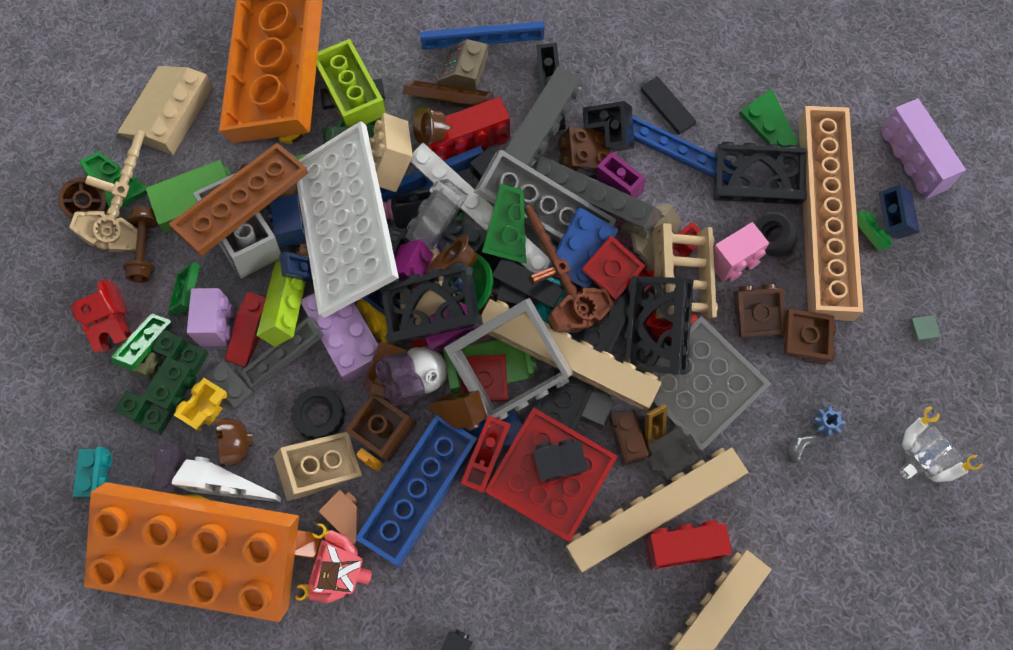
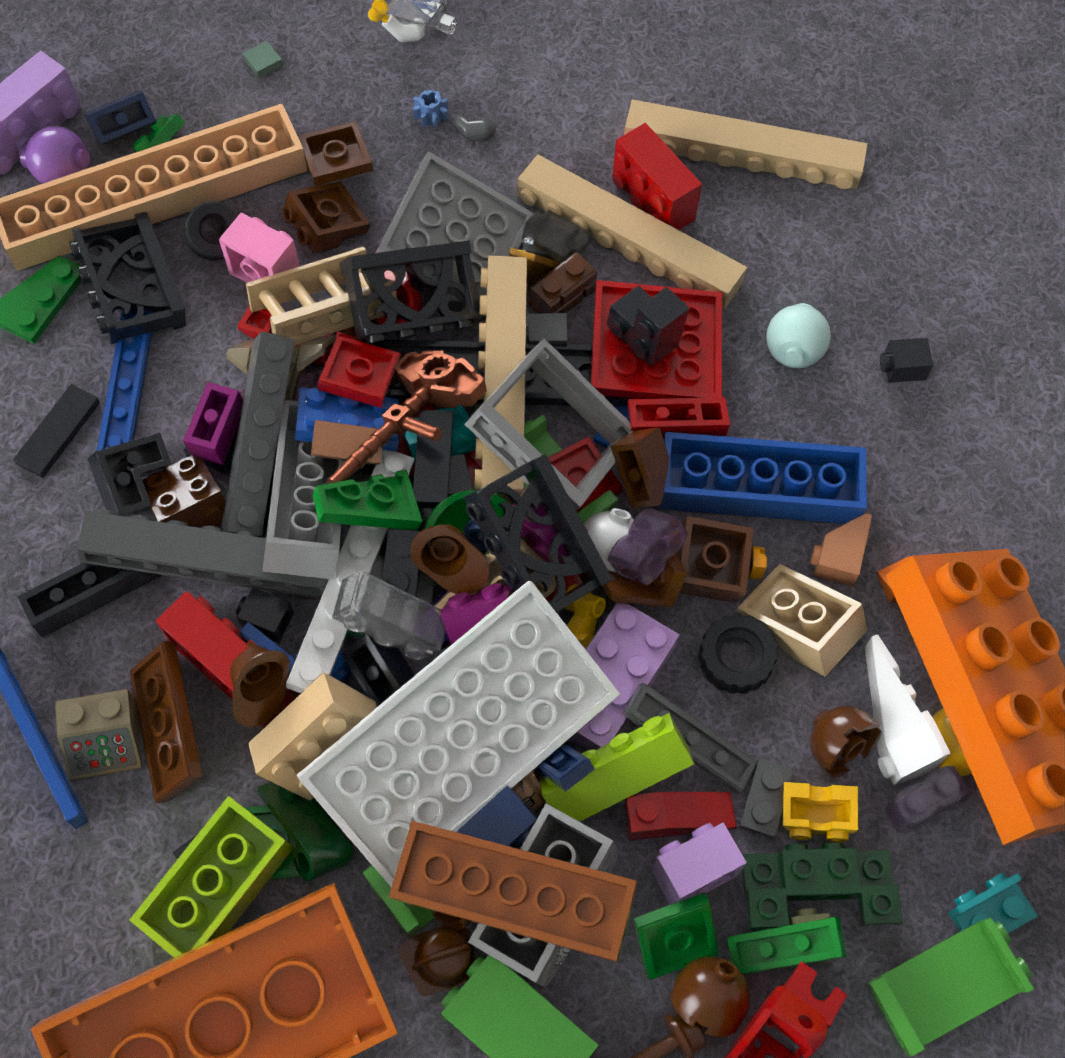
camera: 120 degrees left, 5 degrees down
torso [295,523,372,604] -> none
none -> medium lavender brick [19,126,90,184]
none -> nougat tile [311,420,382,465]
none -> reddish brown cylinder [670,956,750,1037]
none -> light aqua brick [766,303,831,368]
none -> bright green panel [866,917,1034,1057]

